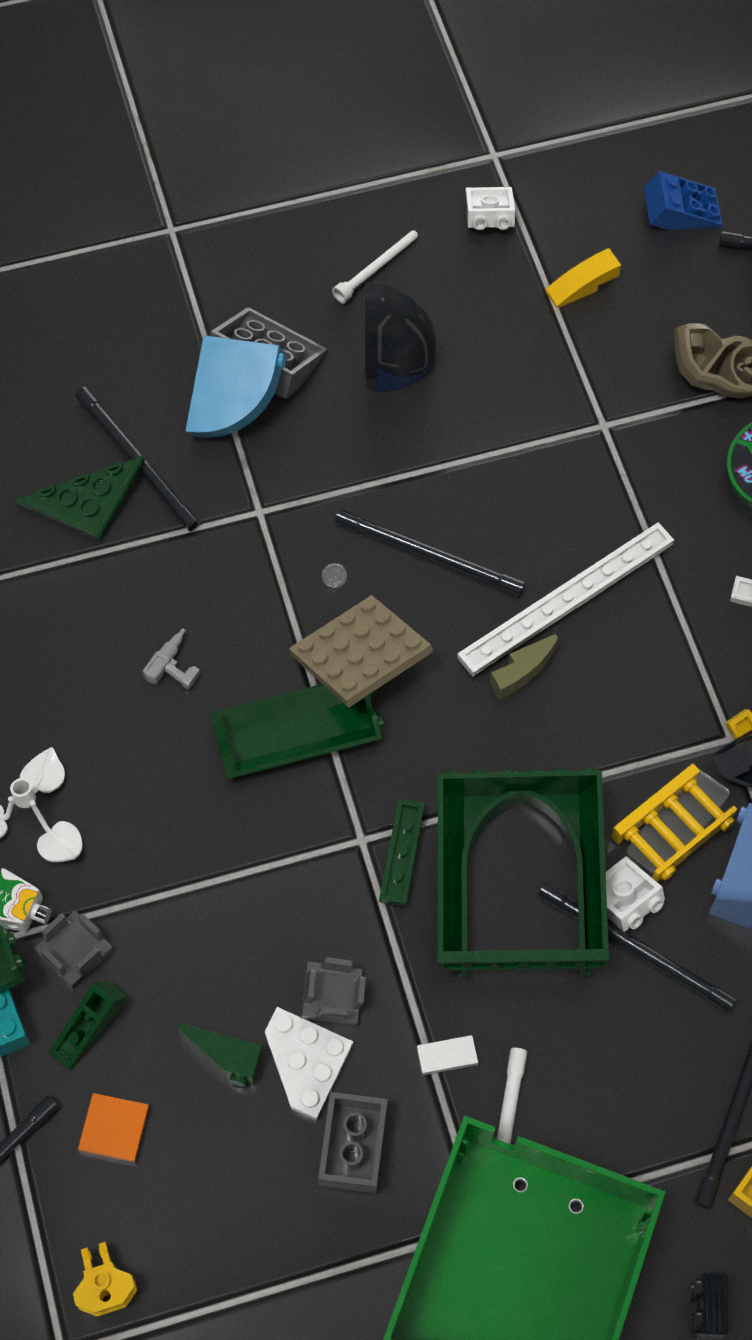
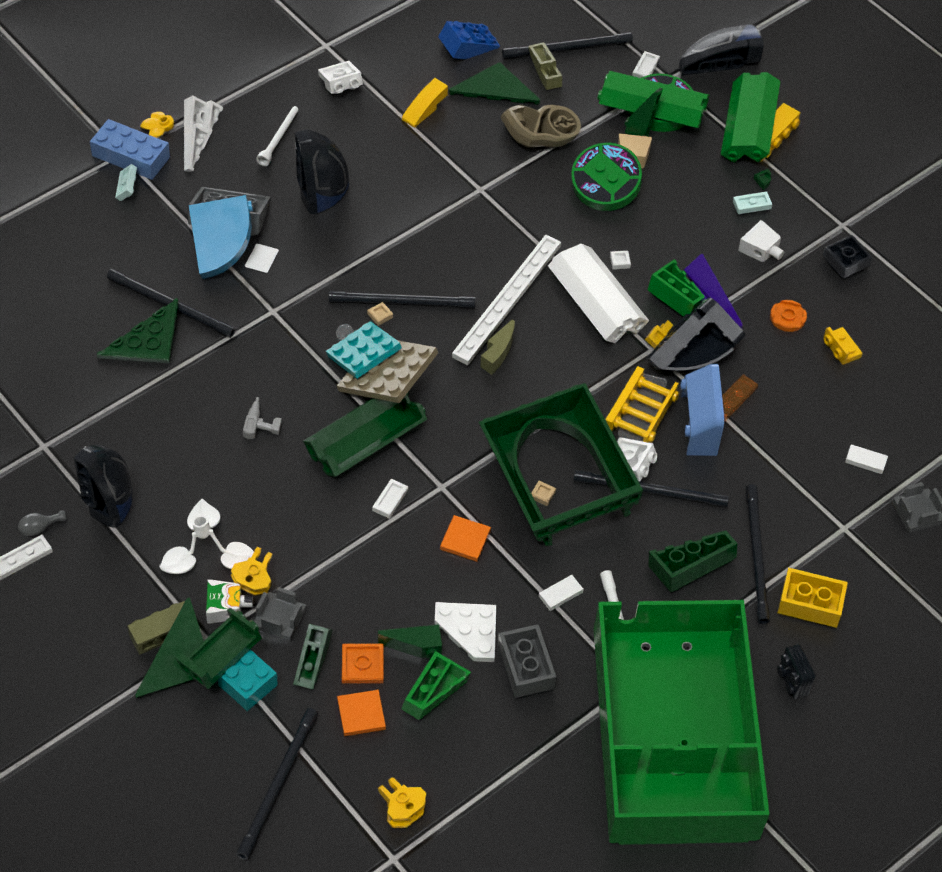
camera: 25 degrees left, 10 degrees down
dark grey panel [300,957,366,1026] -> none
dark green plate [379,799,425,907] -> none
none -> medium blue brick [90,119,170,180]
none -> light aqua plate [115,164,137,201]
none -> yellow plate [140,112,174,138]
none -> white wedge [184,96,223,172]
none -> yellow hinge [231,547,273,596]
none -> white sticker [245,244,279,273]
none -> teal plate [326,321,402,379]
none -> orange tile [342,644,383,683]
none -> tan tile [367,302,393,326]
none -> white tile [372,479,408,519]
none -> green wedge [401,651,471,720]
none -> orange tile [440,515,491,562]
none -> dark green tile [449,62,540,105]
none -> tan tile [531,481,556,506]
none -> white panel [548,244,649,343]
none -> dark green wedge [648,530,738,592]

